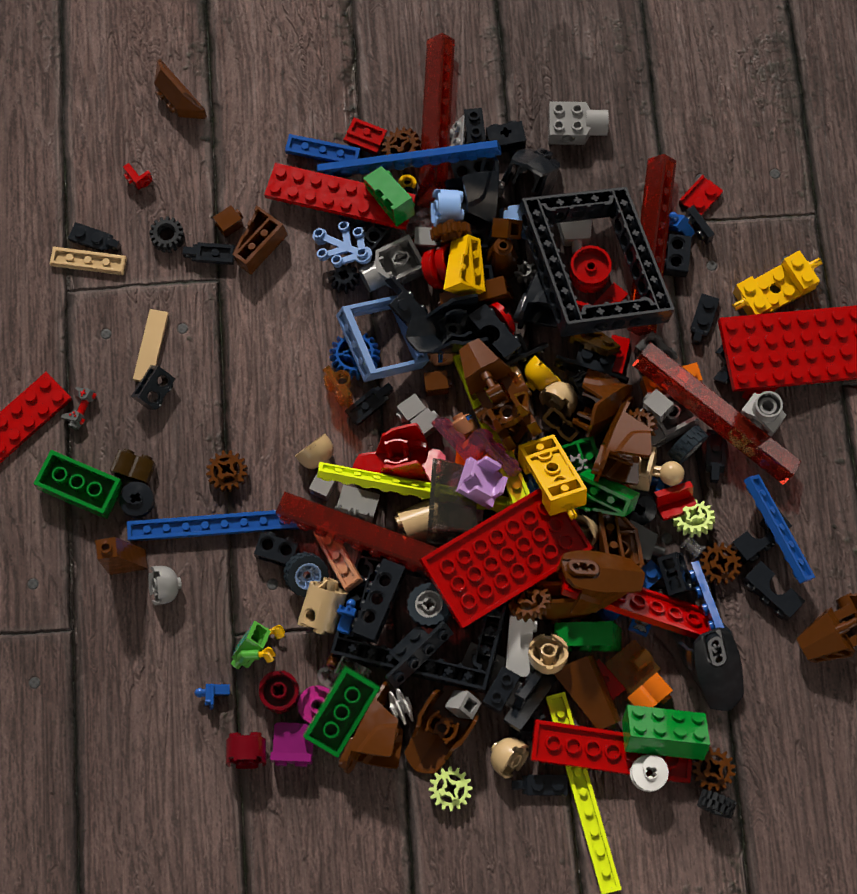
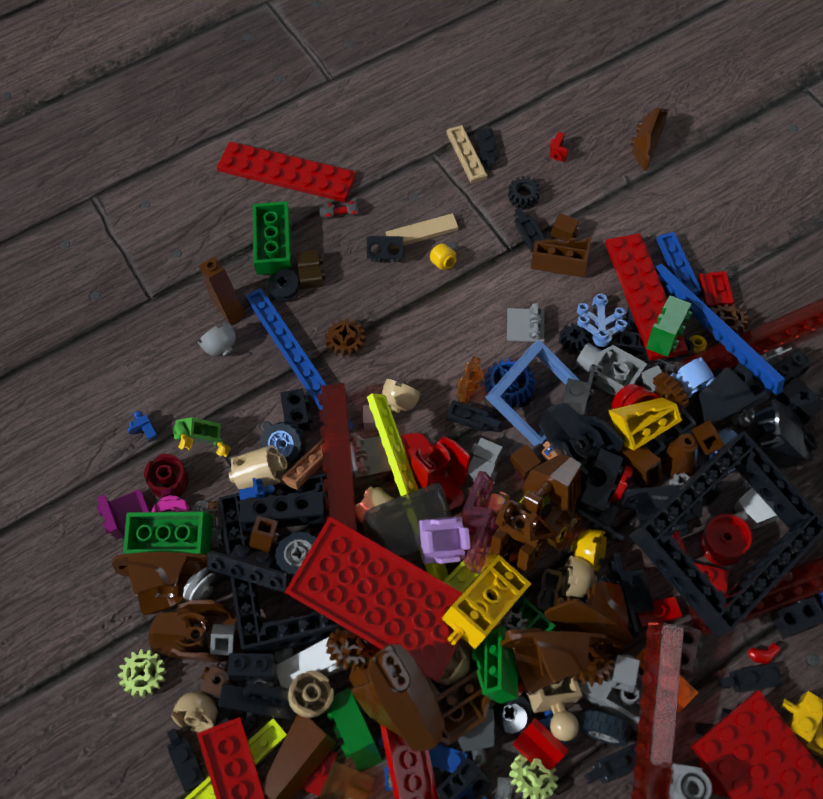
camera: 65 degrees right, 10 degrees down
dark red brick [226,732,266,769] -> none
dark brown wing [568,332,621,356] -> none
none -> reddish brown brick [200,662,233,698]
none -> reddish brown brick [249,516,279,552]
none -> yellow head [430,243,456,270]
none -> light grey hinge [507,303,544,342]
none -> red arm [748,643,781,664]

